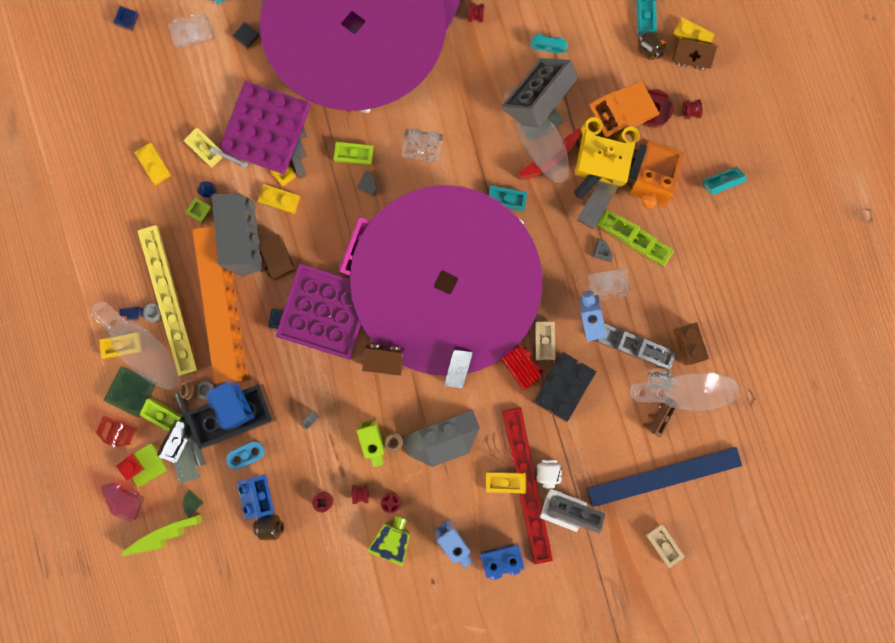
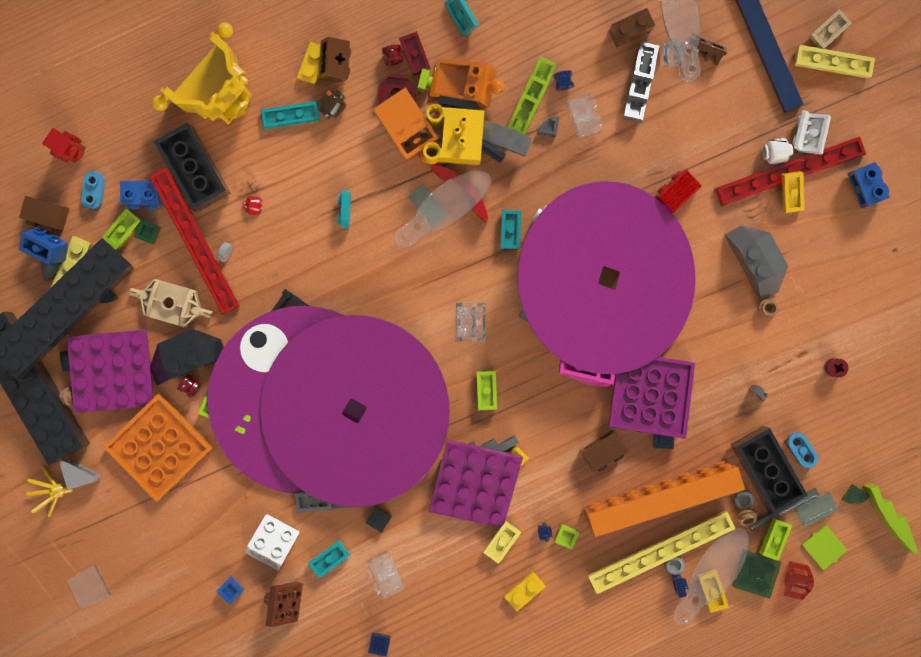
camera: 100 degrees left, 5 degrees up
clear pink slope [101,482,145,522] -> none
red plate [116,454,145,481] -> none
plate [157,419,192,463] -> none
blue brick [207,381,255,429] -> none
light grey hinge [210,147,248,168] -> none
dark grey slope [212,194,262,277] -> none
blue brick [237,474,275,520] -> none
dark brown head [253,514,284,541] -> none
yellow plate [257,184,300,214] -> none
dark red wheel [351,484,369,504] -> none
dark grey tile [357,170,376,196] -> none
lime torso [357,419,385,467] -> none
reddish brown brick [362,342,405,376] -> none
torso [368,515,410,566] -> none
dark red wheel [381,492,401,513] -> none
medium blue torso [434,519,473,568] -> none
slope [444,347,473,389] -> none
dark red wheel [468,3,484,23] -> none
dark grey slope [501,58,578,128] -> none
black piece [532,352,597,422] -> none
tan plate [535,322,555,361] -> none
dark grey plate [547,495,605,534] -> none
medium blue torso [579,291,607,341] -> none
none -> dark red plate [399,31,431,76]
none -> lime plate [418,69,433,94]
none -> clear blue wheel [553,70,575,91]
none -> light yellow plate [794,45,875,79]

